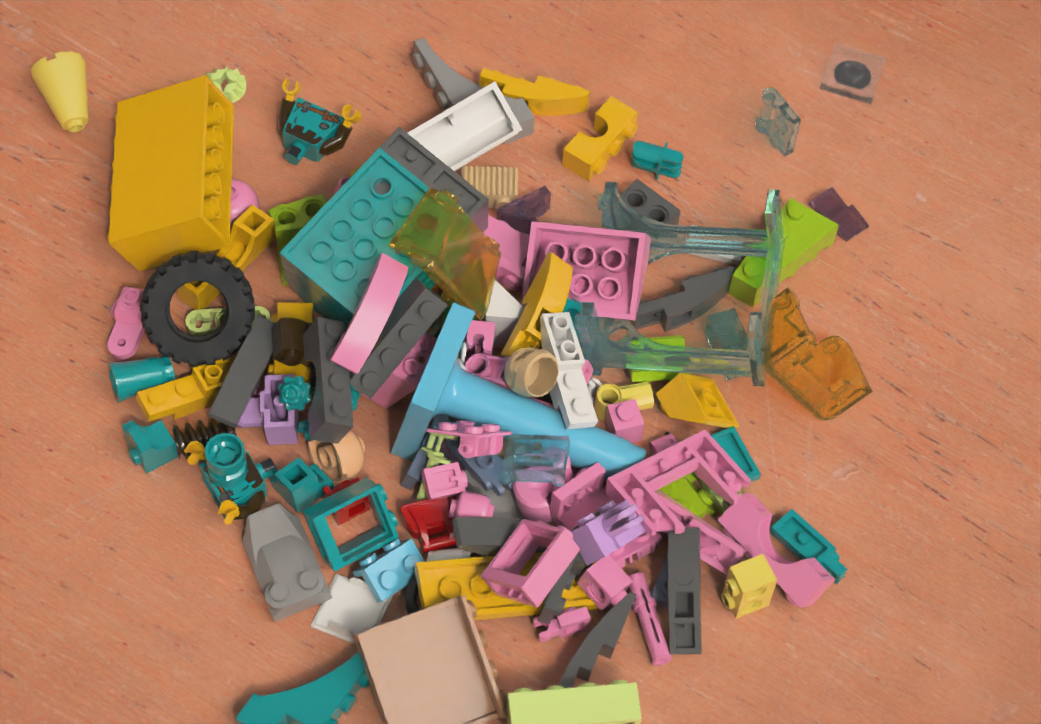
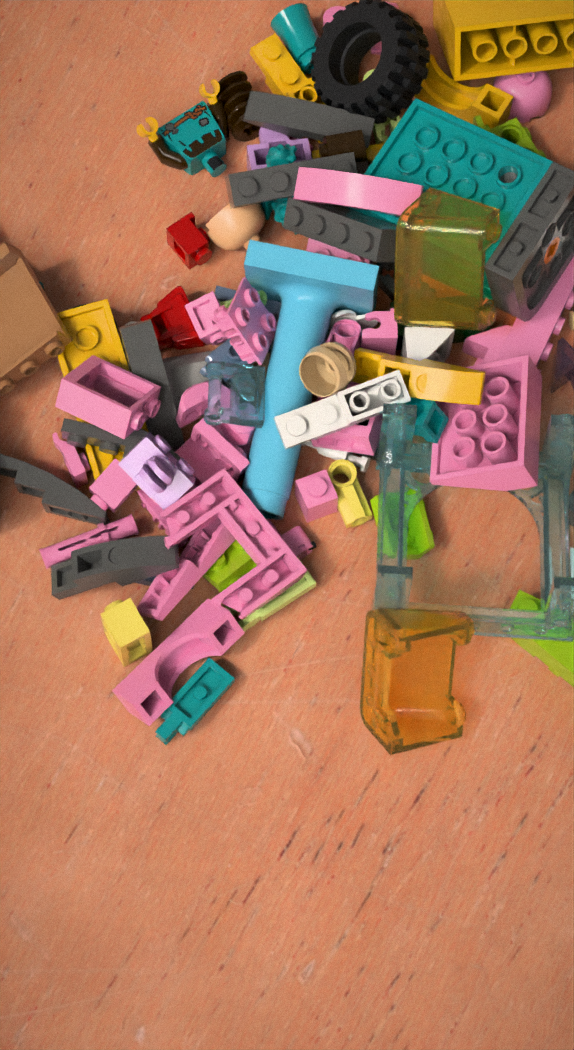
camera: 85 degrees right, 10 degrees up
teal brick [122,420,178,474] -> none
teal wheel [204,433,248,488] -> none
light grey slope [242,504,332,622] -> none
teal brick [270,457,334,513] -> none
teal window [302,477,399,572] -> none
white piece [311,574,393,645] -> none
medium azure bracket [353,538,425,603] -> none
bright pink head [448,491,495,518] -> none
dark grey slope [630,266,736,332] -> none
yellow slope [656,372,740,429] -> none
clear light blue brick [704,308,757,381] -> none
teal tile [711,426,761,483] -> none

